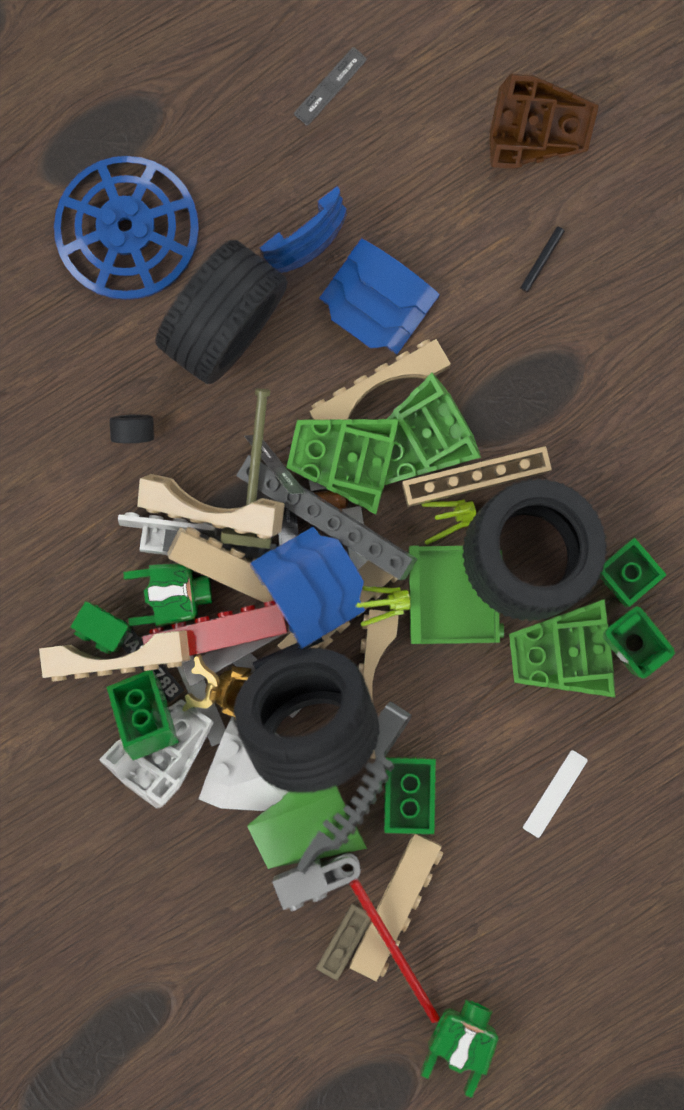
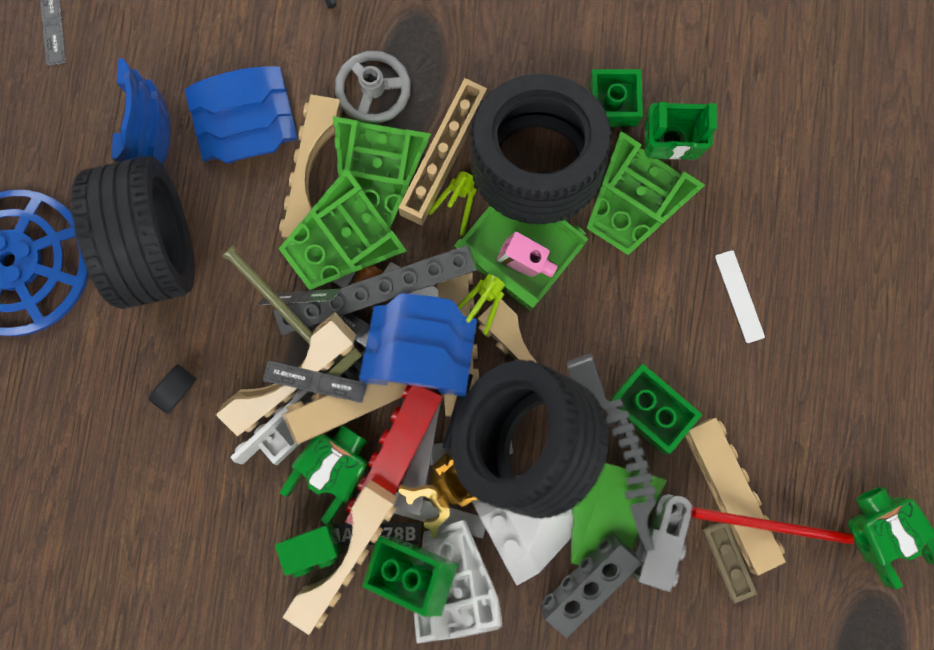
camera: 55 degrees left, 5 degrees down
none -> flat silver sticker [263,361,367,403]
none -> light grey piece [335,51,411,124]
none -> bright pink torso [495,231,558,278]
none -> dark grey brick [540,533,642,638]

